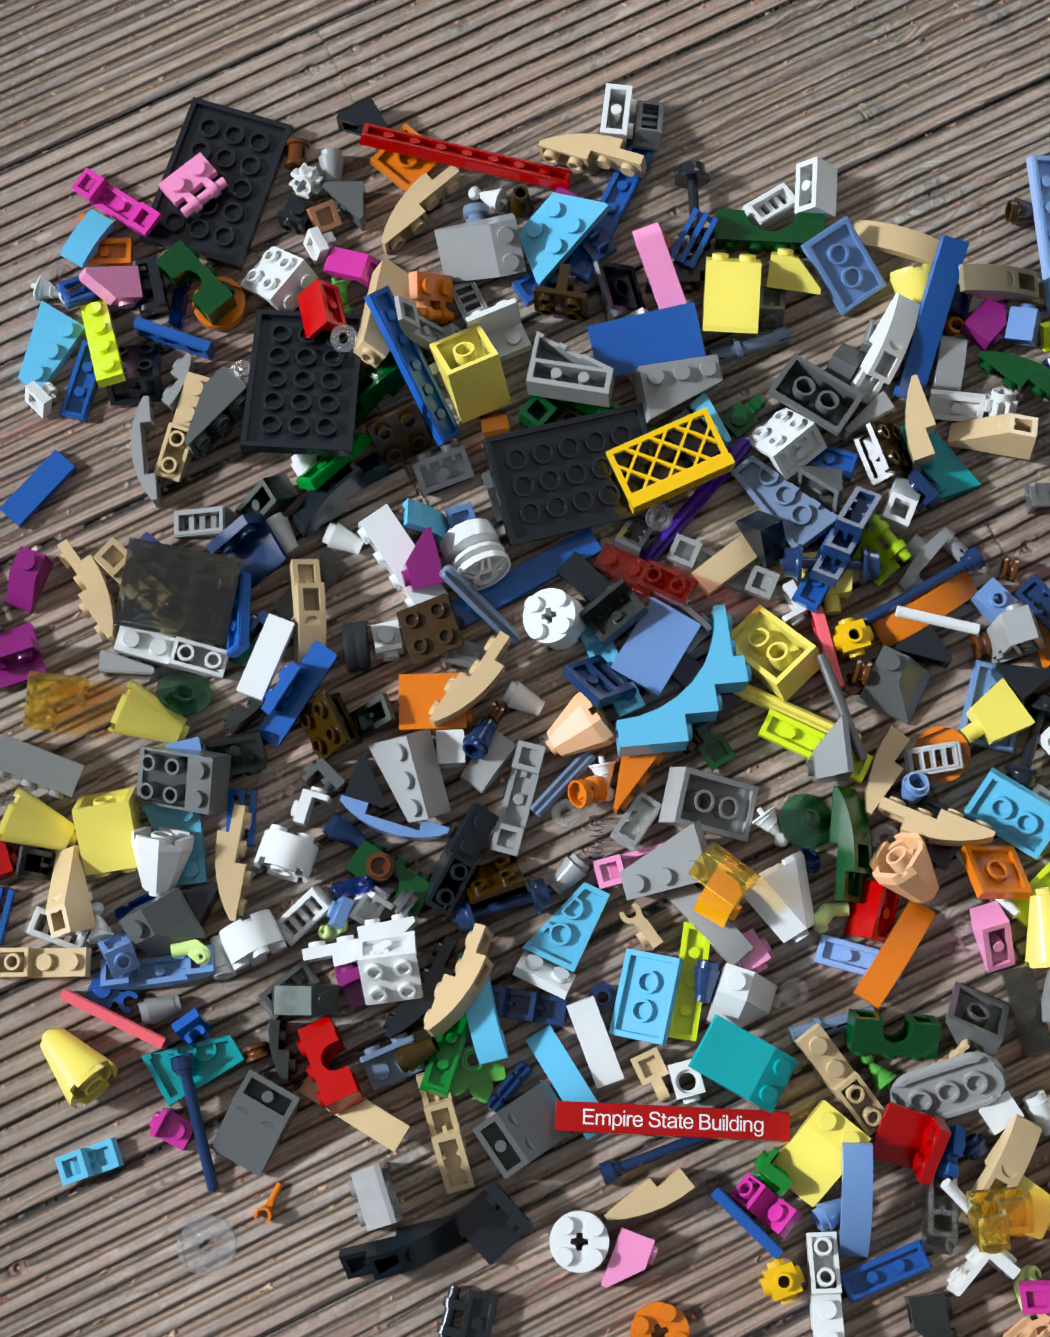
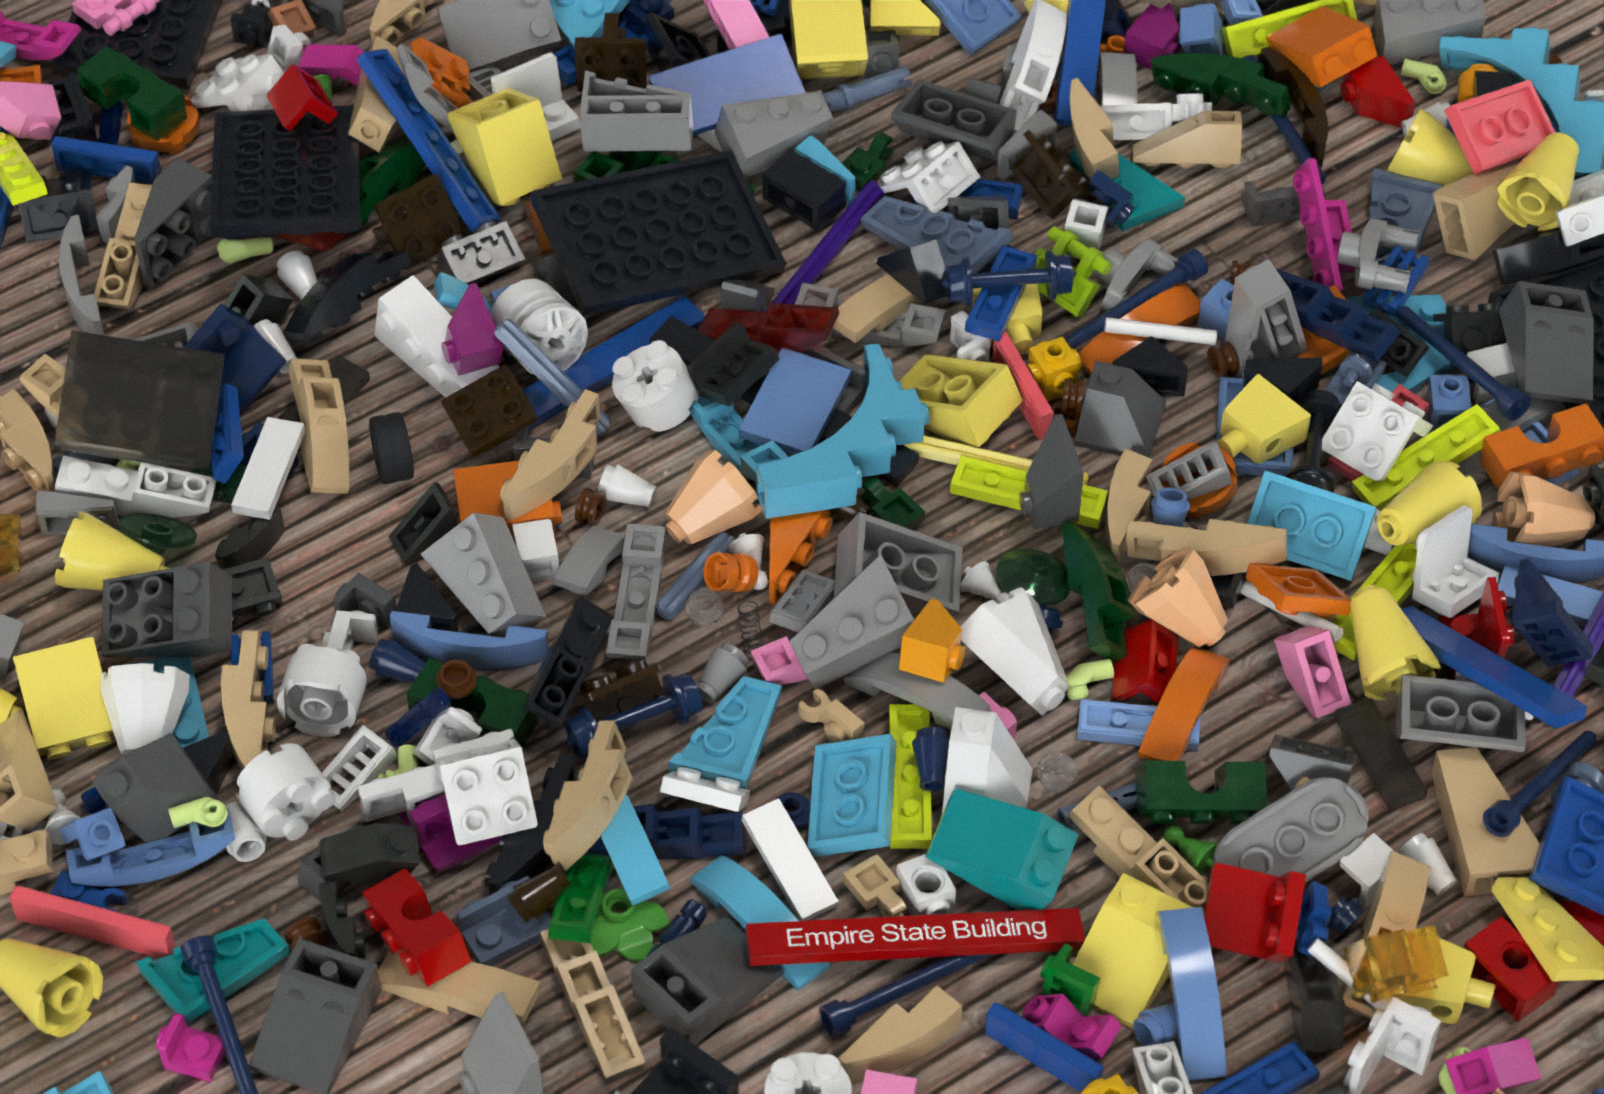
camera: 15 degrees left, 25 degrees down
light grey cone [138,995,182,1026] -> none
blue tile [171,1008,211,1049] -> none
blue bracket [257,641,338,747] -> none
green tile [296,433,372,491] -> none
dark brown bracket [299,690,363,761] -> none
white cone [322,522,364,555] -> none
medium blue plate [327,896,354,930] -> none
clear plate [330,324,358,352] -> none
white bracket [371,620,405,661] -> none
dark grey plate [393,889,418,916] -> none
dark blue cone [462,718,497,759] -> none
dark blue plate [563,655,637,708] -> none
yellow fence [606,407,735,515] -> none
clear plate [645,503,673,531] -> none
clear yellow panel [689,842,761,908] -> none
dark blue slope [810,486,882,588] -> none
flat silver bar [815,652,868,762] -> none

